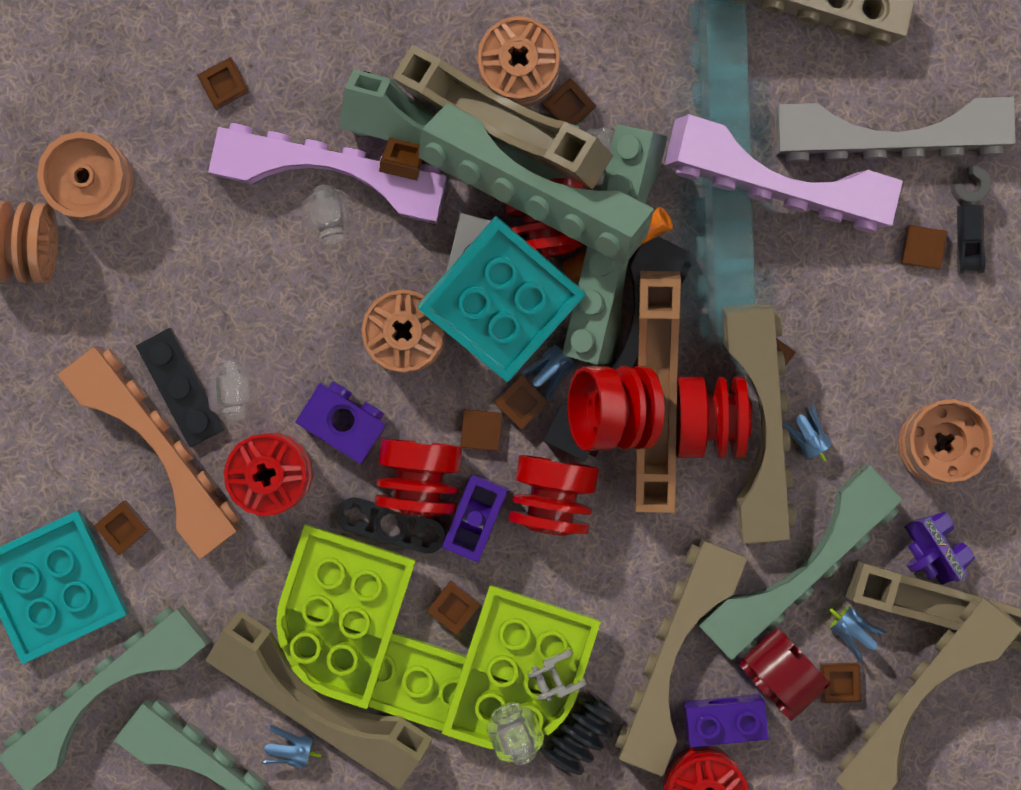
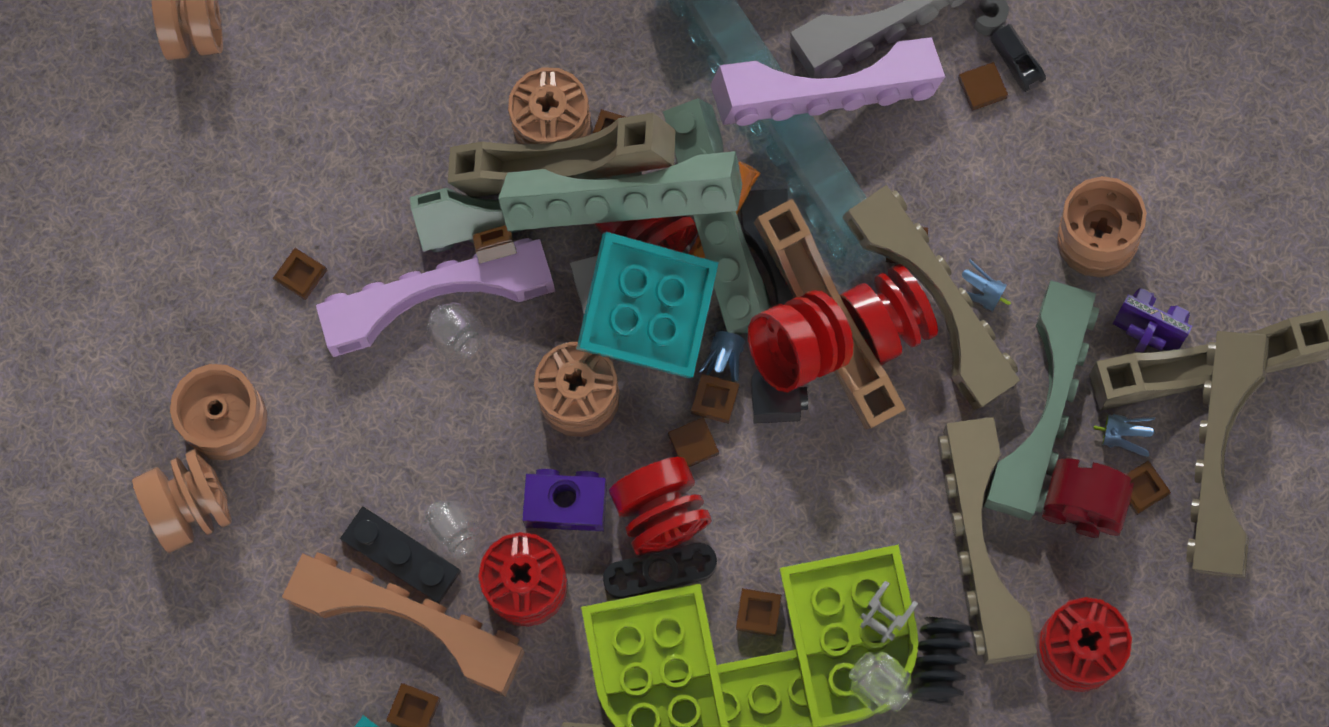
camera: 20 degrees left, 15 degrees down
dark purple brick [442,474,509,562] -> none
red wheel [508,454,600,536] -> none
dark purple brick [683,694,769,747] -> none

